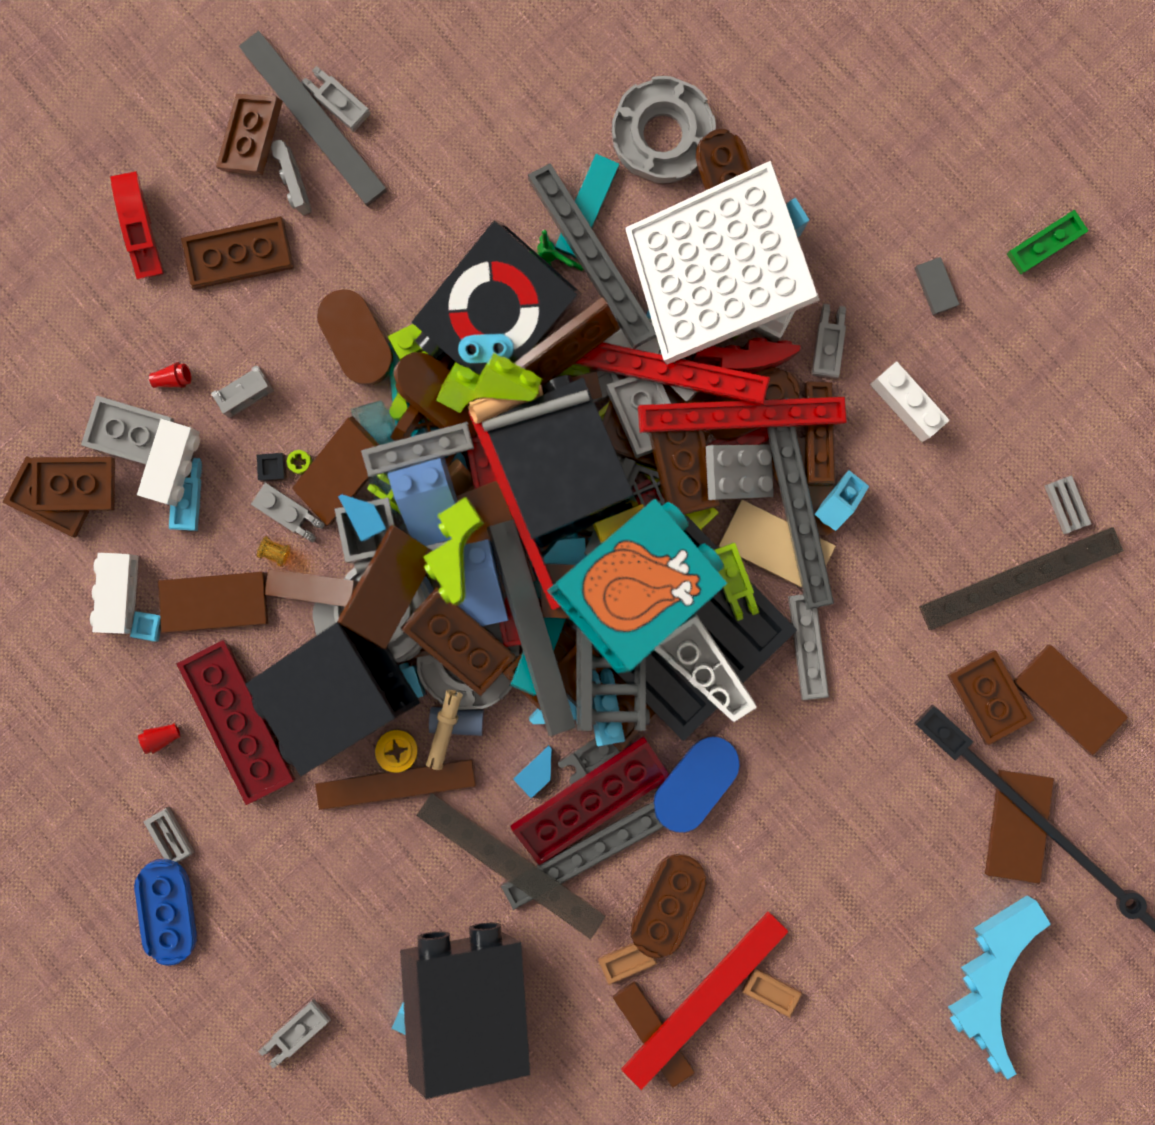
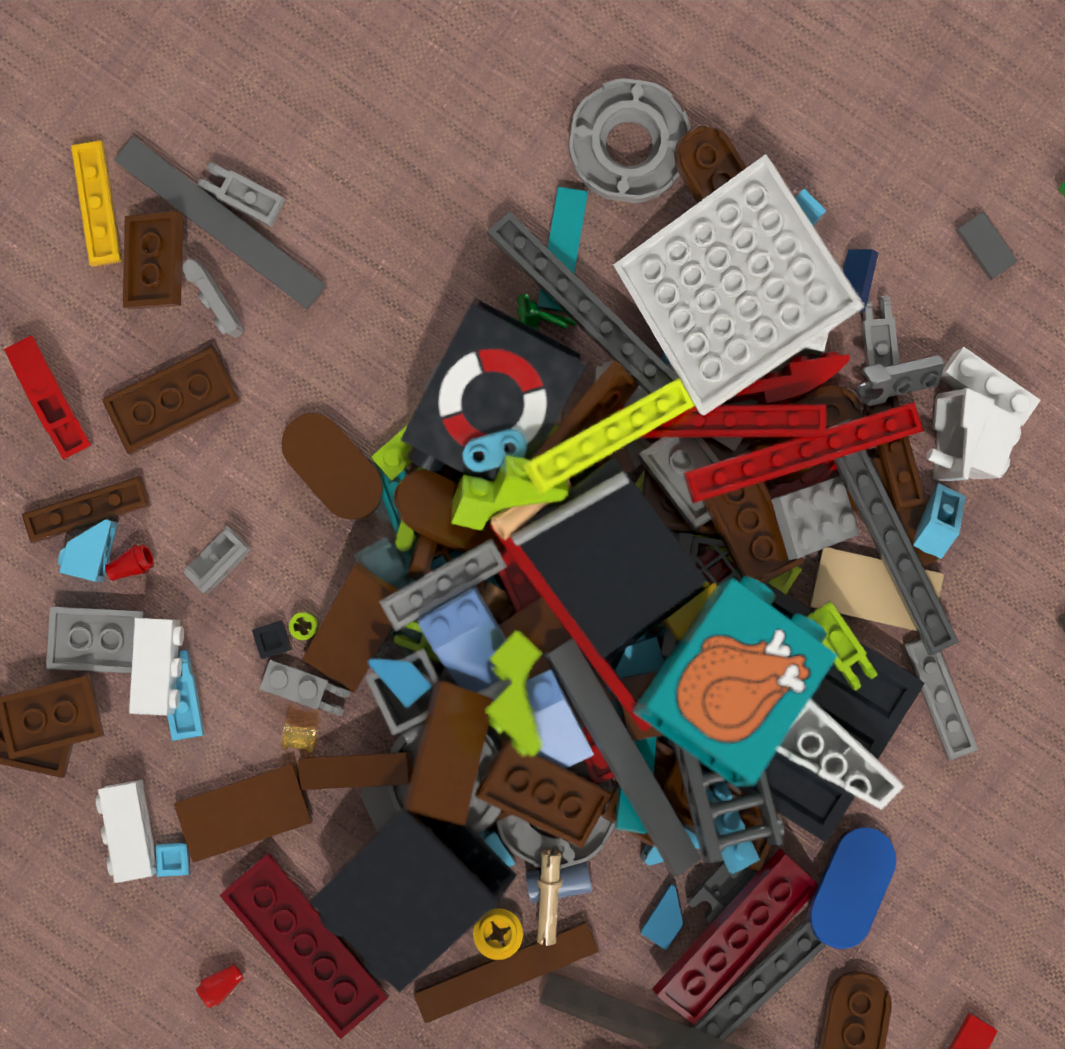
camera: 20 degrees left, 0 degrees up
none -> reddish brown tile [22,476,151,544]
none -> medium azure slope [58,520,119,582]
none -> yellow tile [71,140,122,267]
none -> neon yellow tile [523,378,695,494]
none -> dark blue tile [843,249,879,312]
none -> dark grey plate [856,355,945,406]
none -> white piece [926,388,1023,481]

